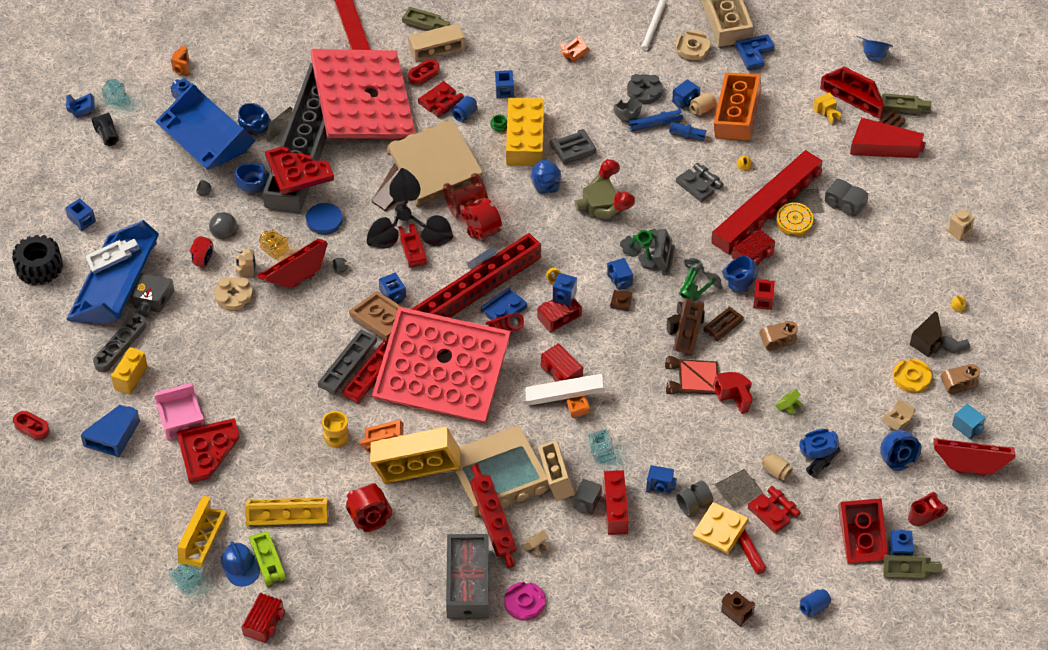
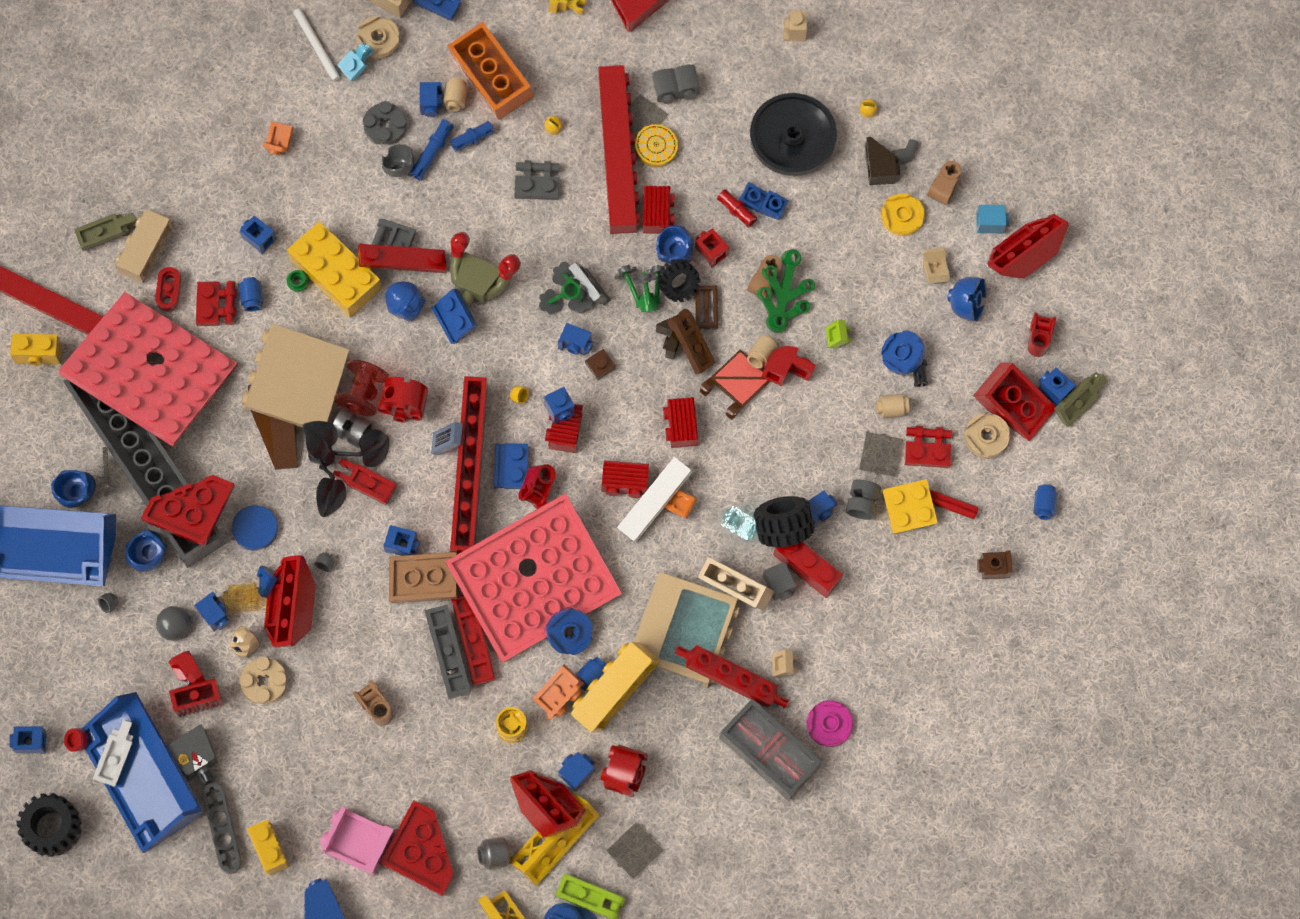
camera: 50 degrees left, 20 degrees up
none -> yellow brick [10,334,62,366]
none -> red tile [64,728,88,752]
none -> red brick [169,678,223,717]
none -> blue brick [194,591,230,631]
none -> blue tile [257,565,277,598]
none -> flat silver wheel [333,408,373,448]
none -> medium azure plate [338,43,374,81]
none -> medium nougat piece [352,679,393,726]
none -> red plate [358,243,446,273]
none -> blue plate [431,289,478,344]
none -> flat silver head [477,837,514,870]
none -> red wedge [510,770,586,838]
none -> blue plate [545,607,593,655]
none -> blue brick [558,752,595,792]
none -> clear smoke piece [606,822,663,879]
none -> black tyre [657,259,701,302]
none -> red brick [663,397,699,448]
none -> red pin [717,189,757,228]
none -> blue slope [738,182,789,220]
none -> tan brick [747,336,778,369]
none -> black dish [750,93,837,176]
none -> black tyre [753,496,815,547]
none -> green plant [757,249,815,333]
none -> tan plate [964,413,1010,459]

